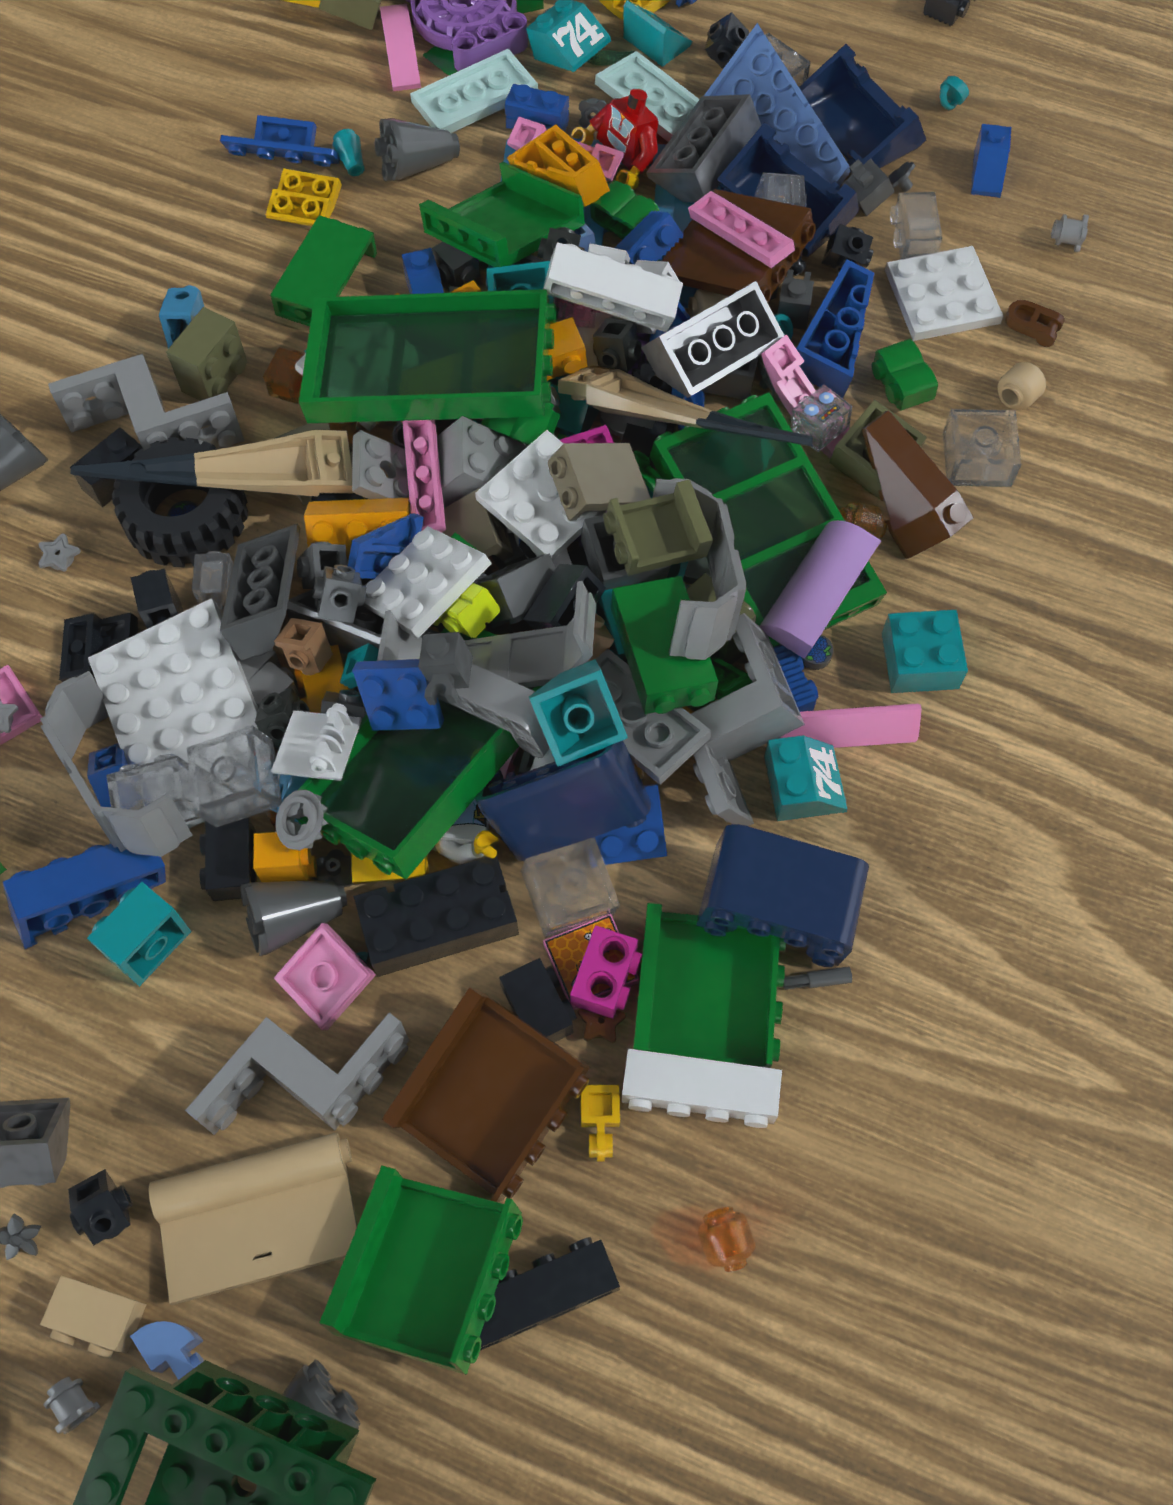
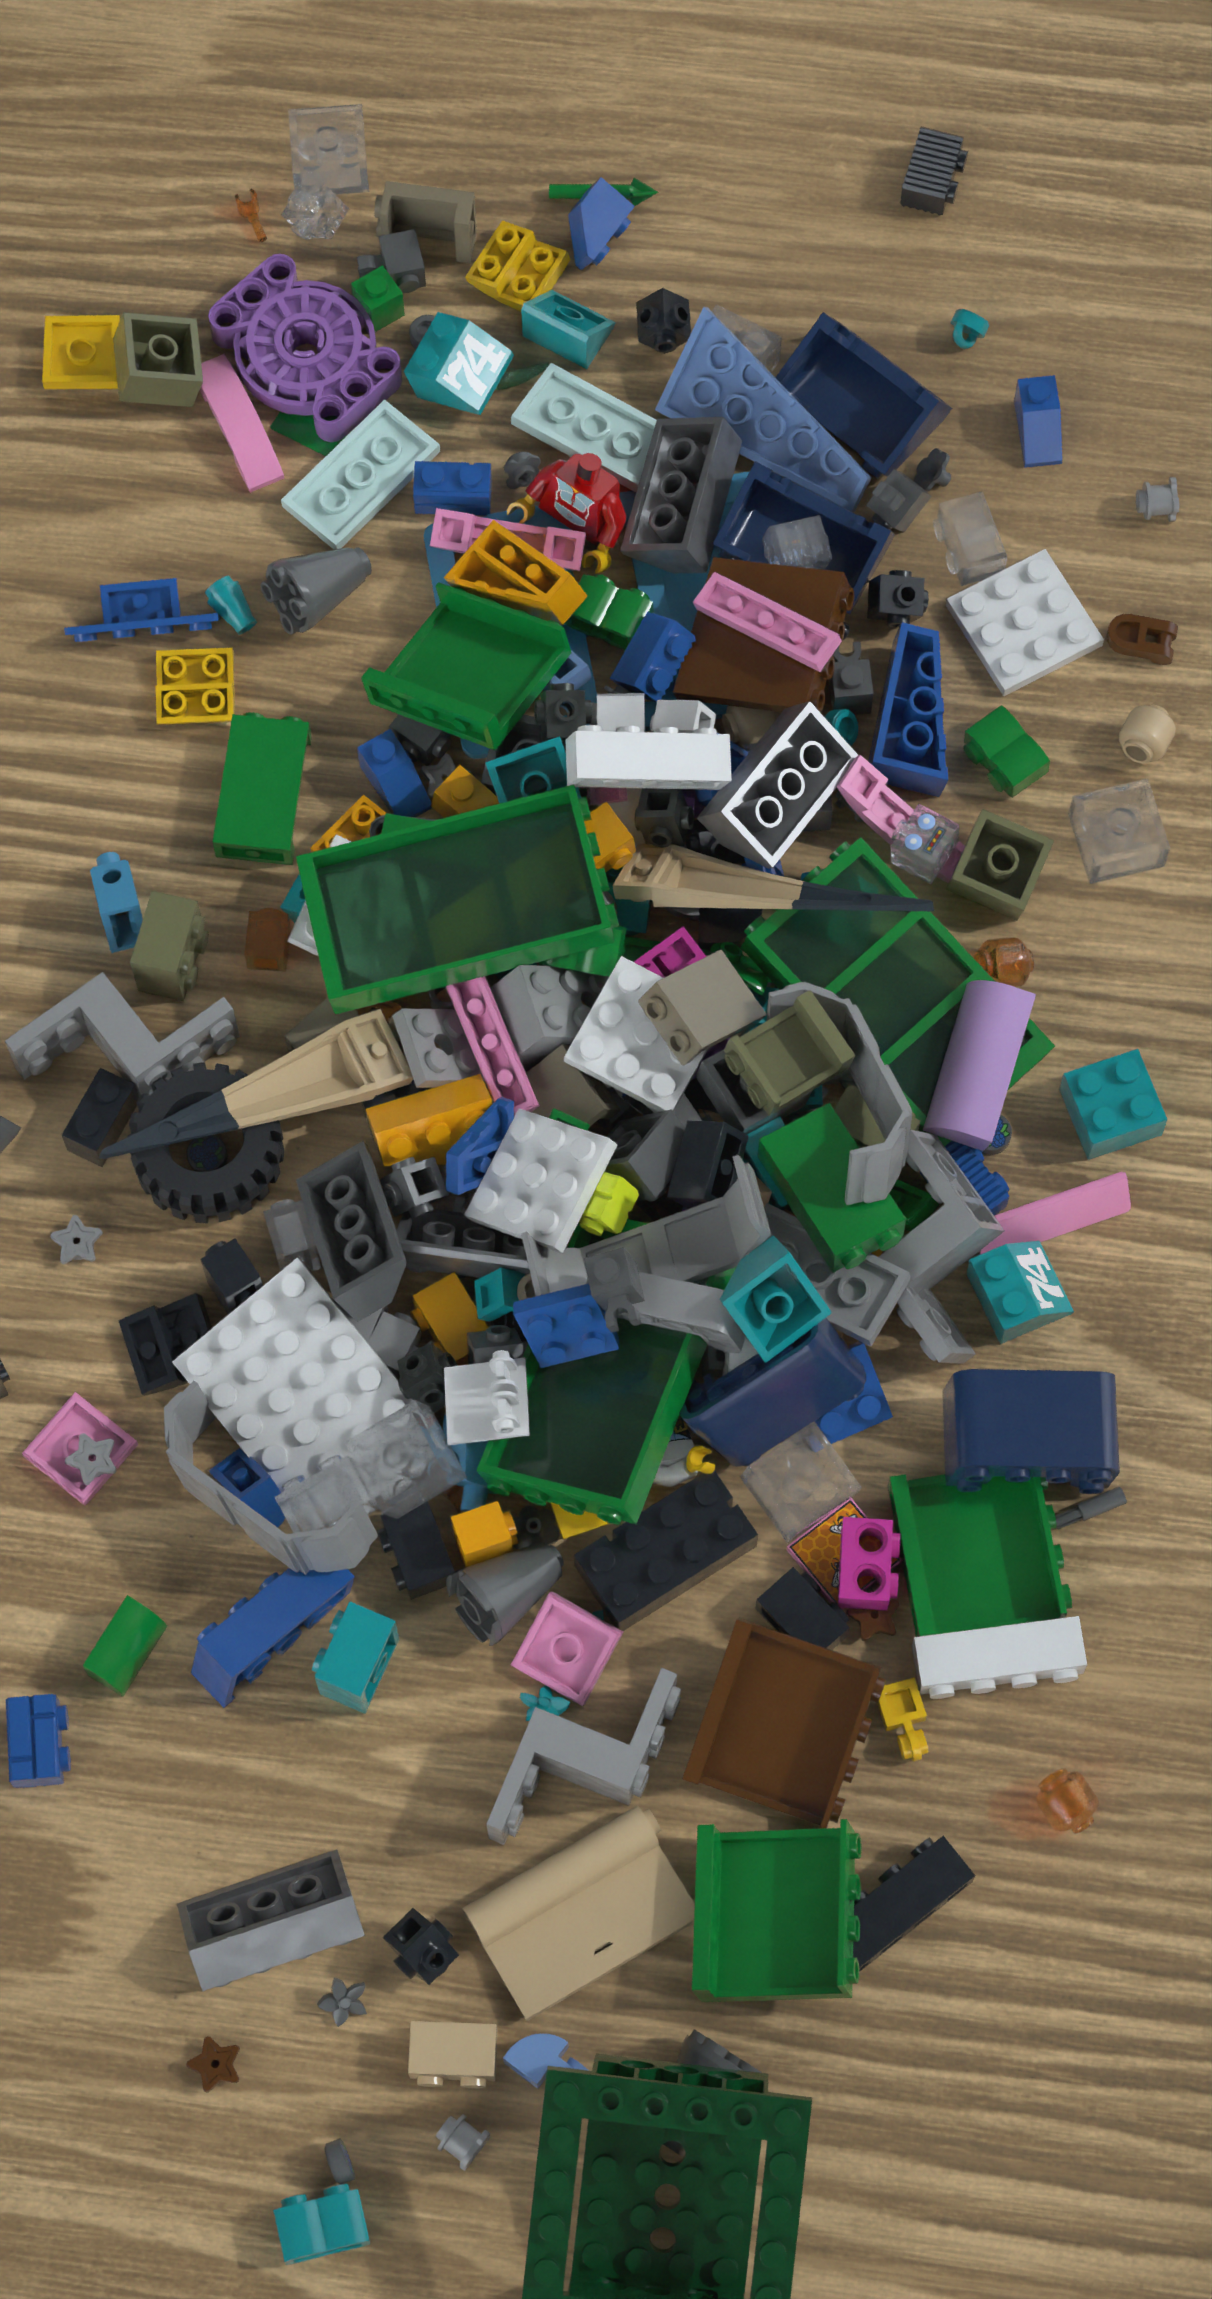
camera: 15 degrees left, 5 degrees up
medium nougat brick [274,618,333,676] -> none
light grey gear [276,790,328,851] -> none
dark grey brick [313,565,366,624] -> none
reddish brown wedge [862,410,974,559] -> none
none -> teal plant [520,1685,570,1721]

